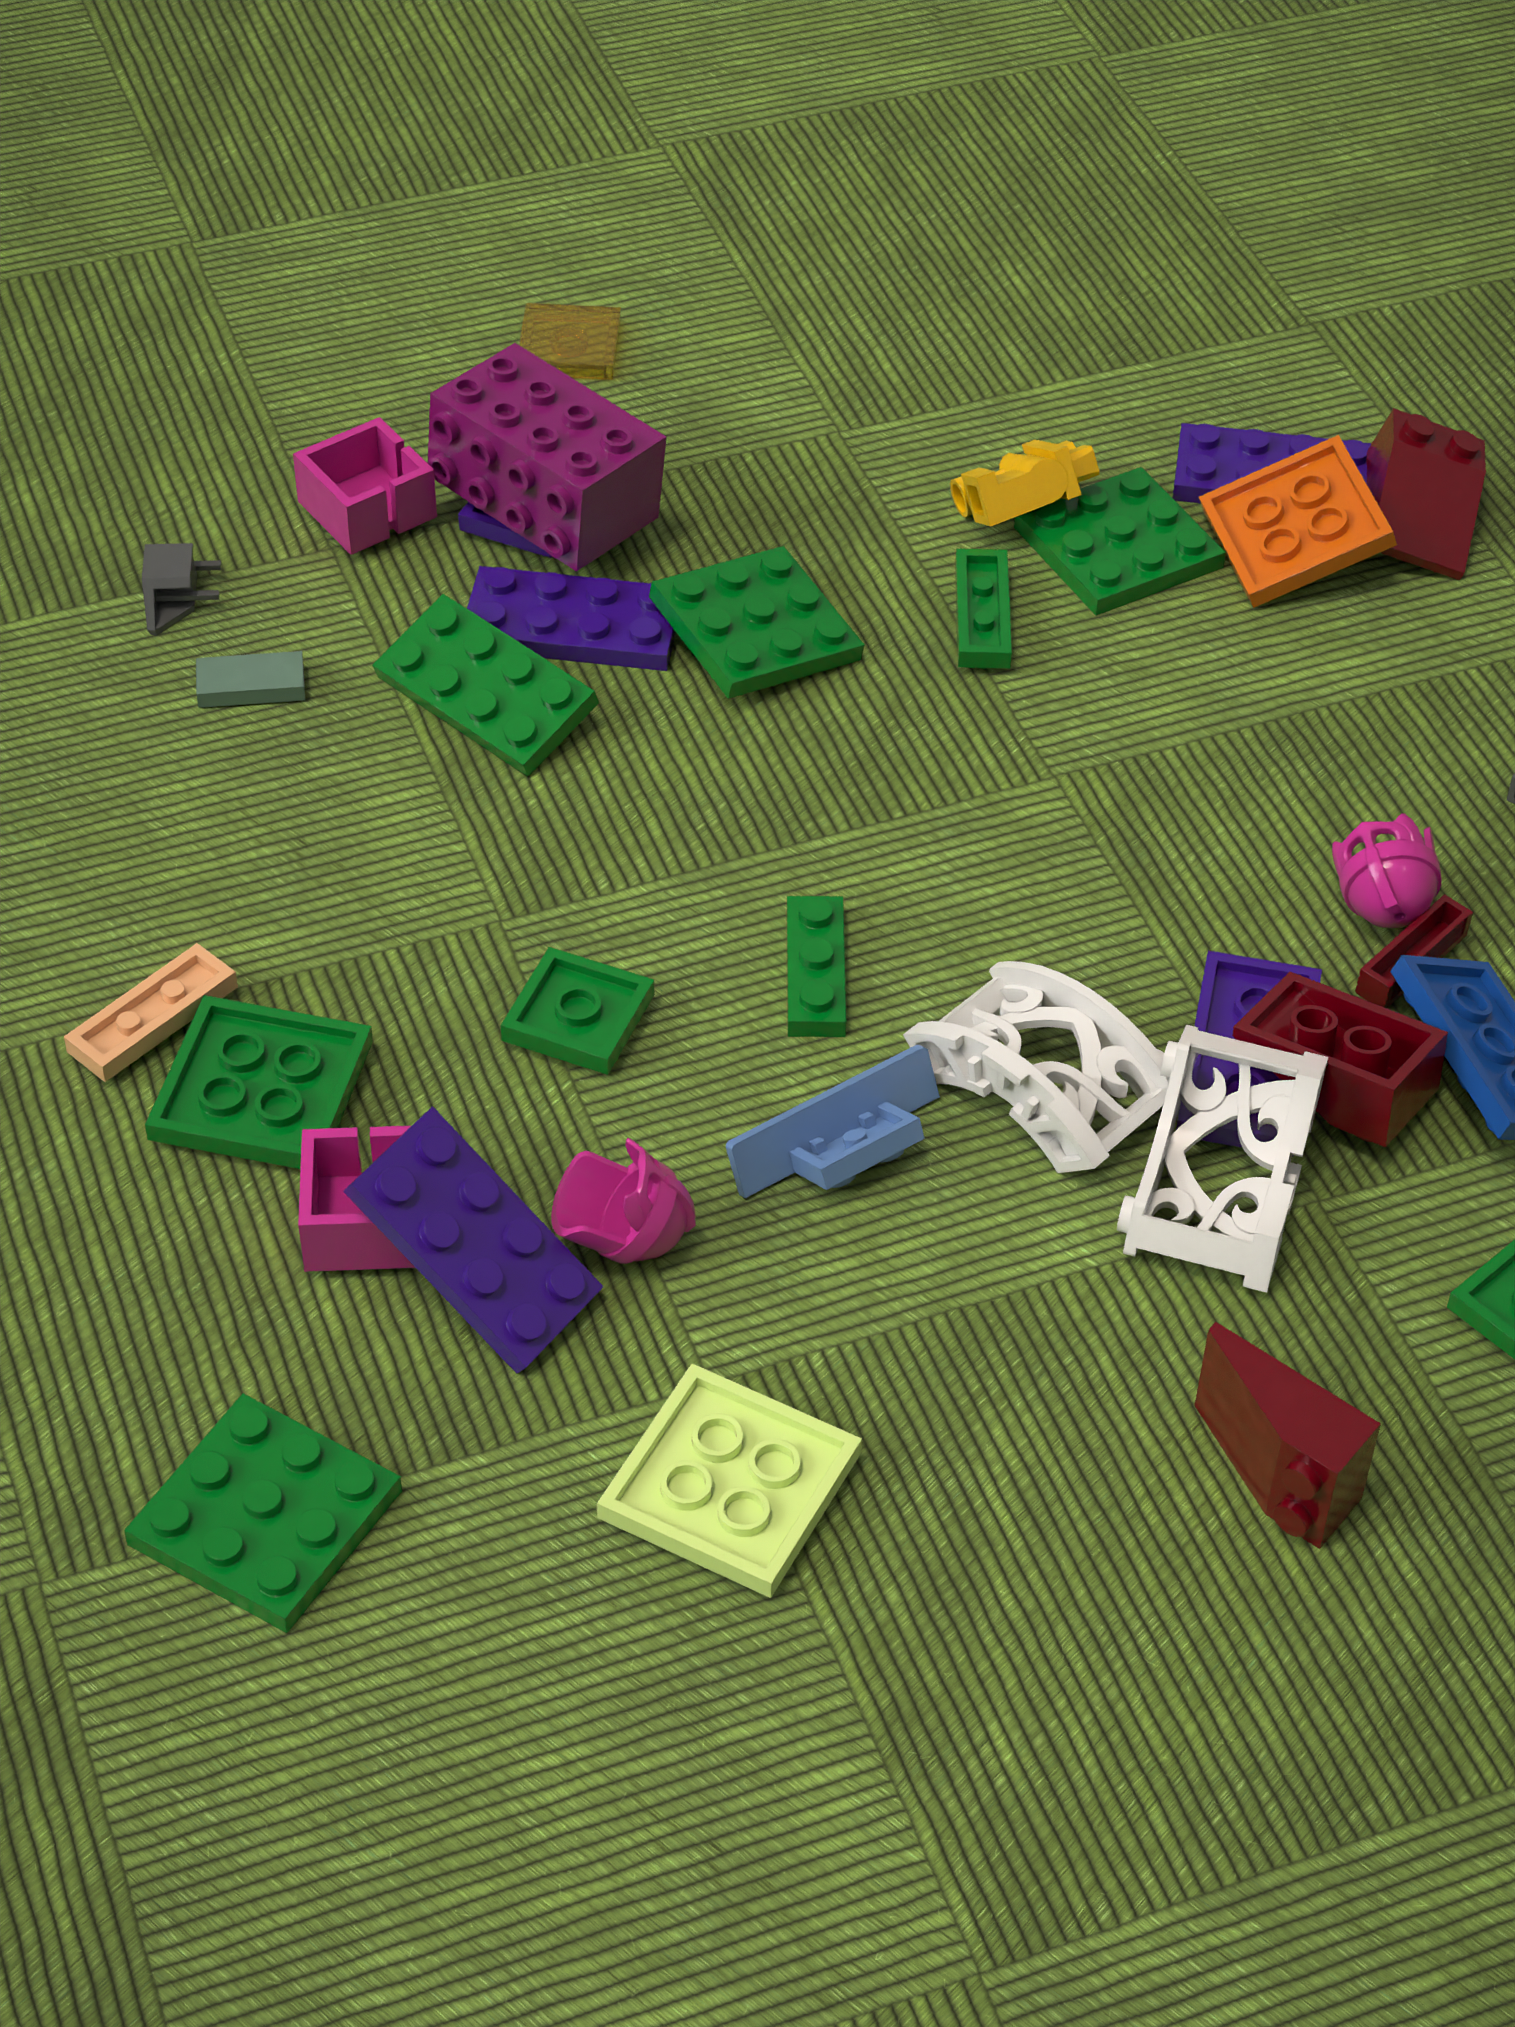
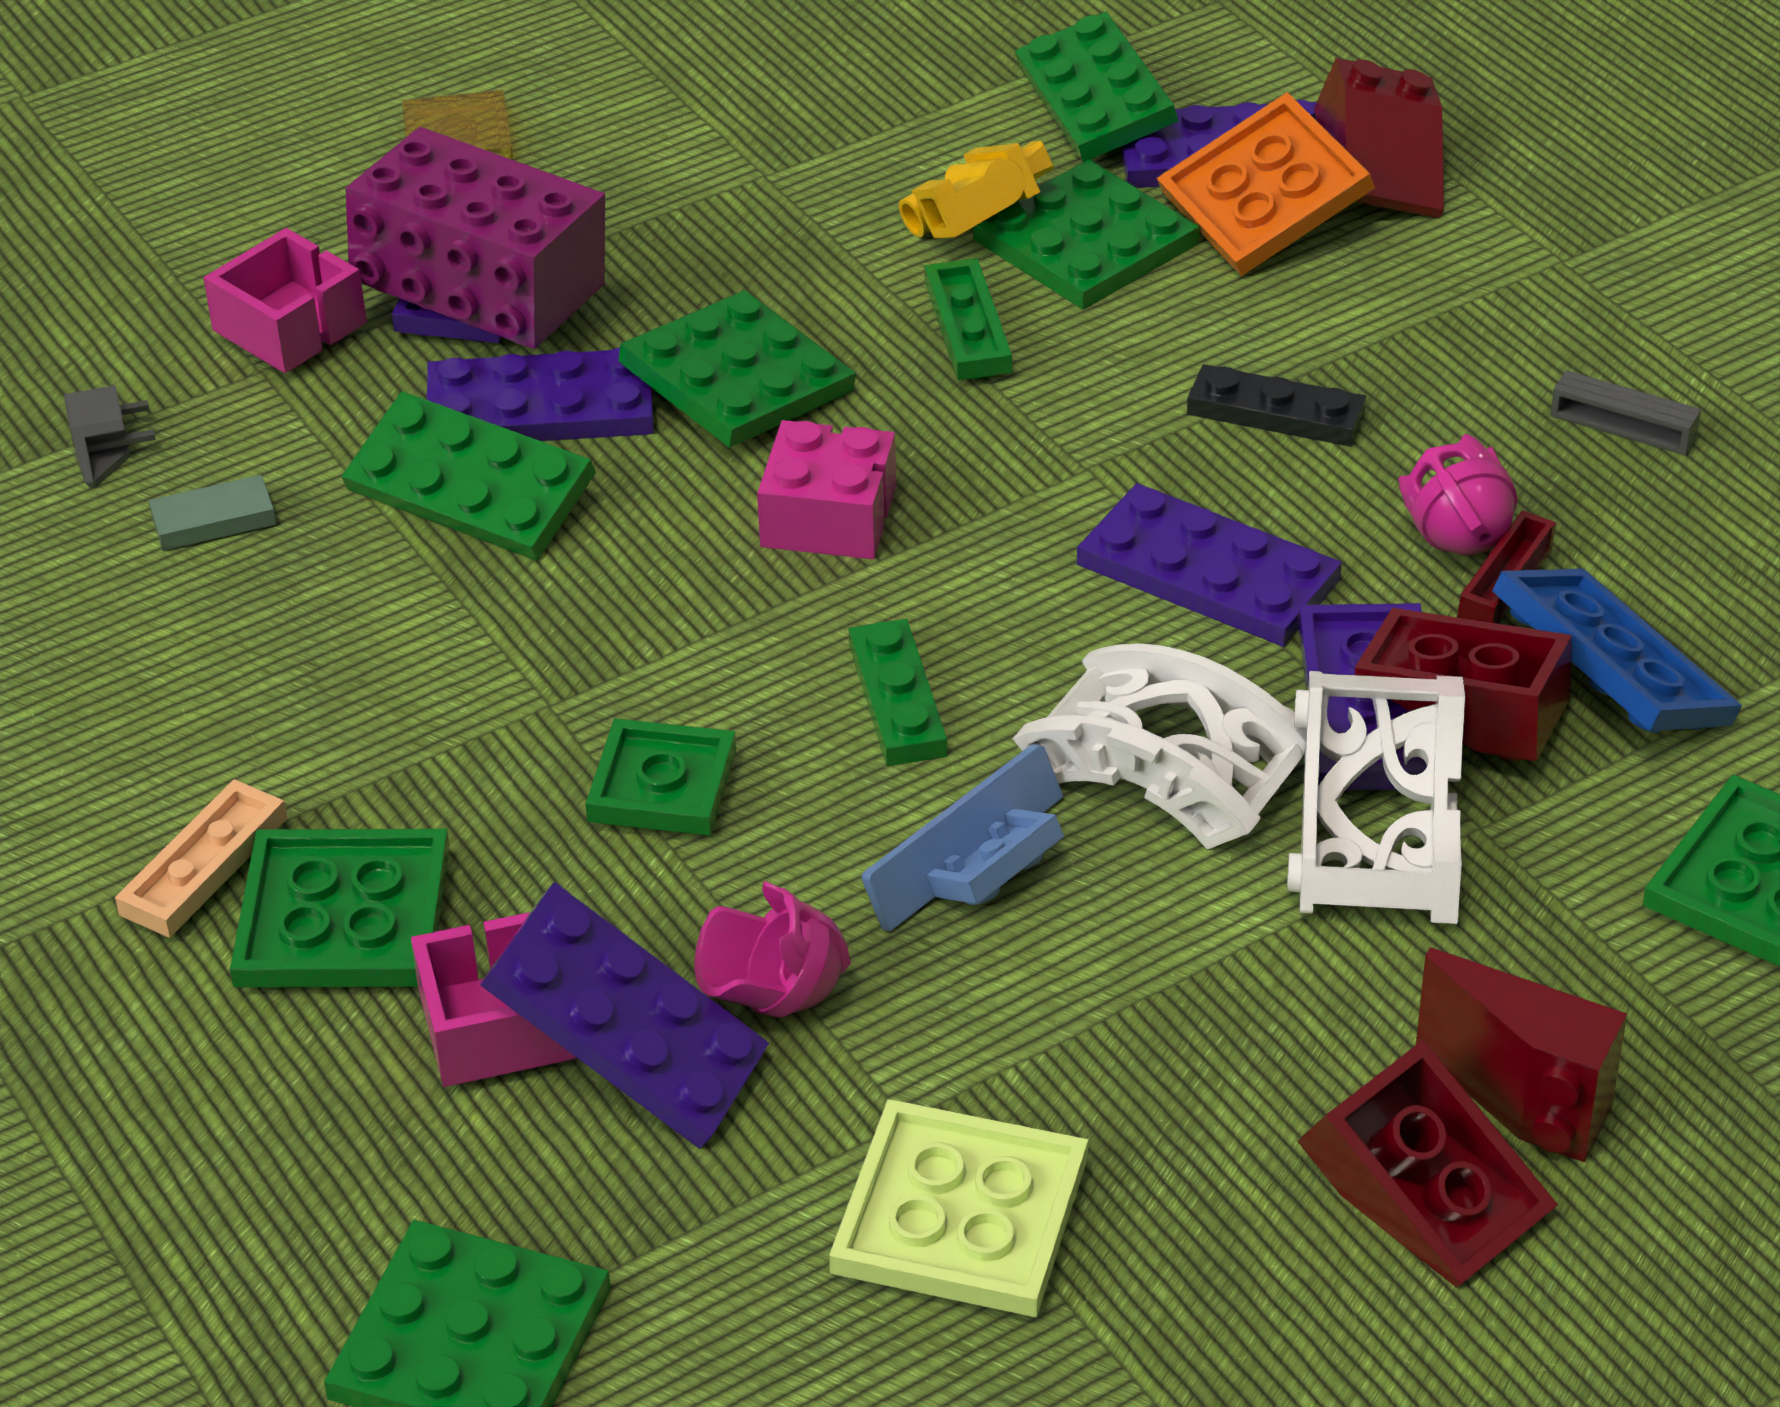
camera: 10 degrees left, 5 degrees down
none -> dark pink piece [757,420,897,559]
none -> green plate [1014,11,1179,162]
none -> dark purple plate [1077,483,1342,647]
none -> black plate [1187,364,1366,447]
none -> dark red slope [1297,1040,1558,1288]

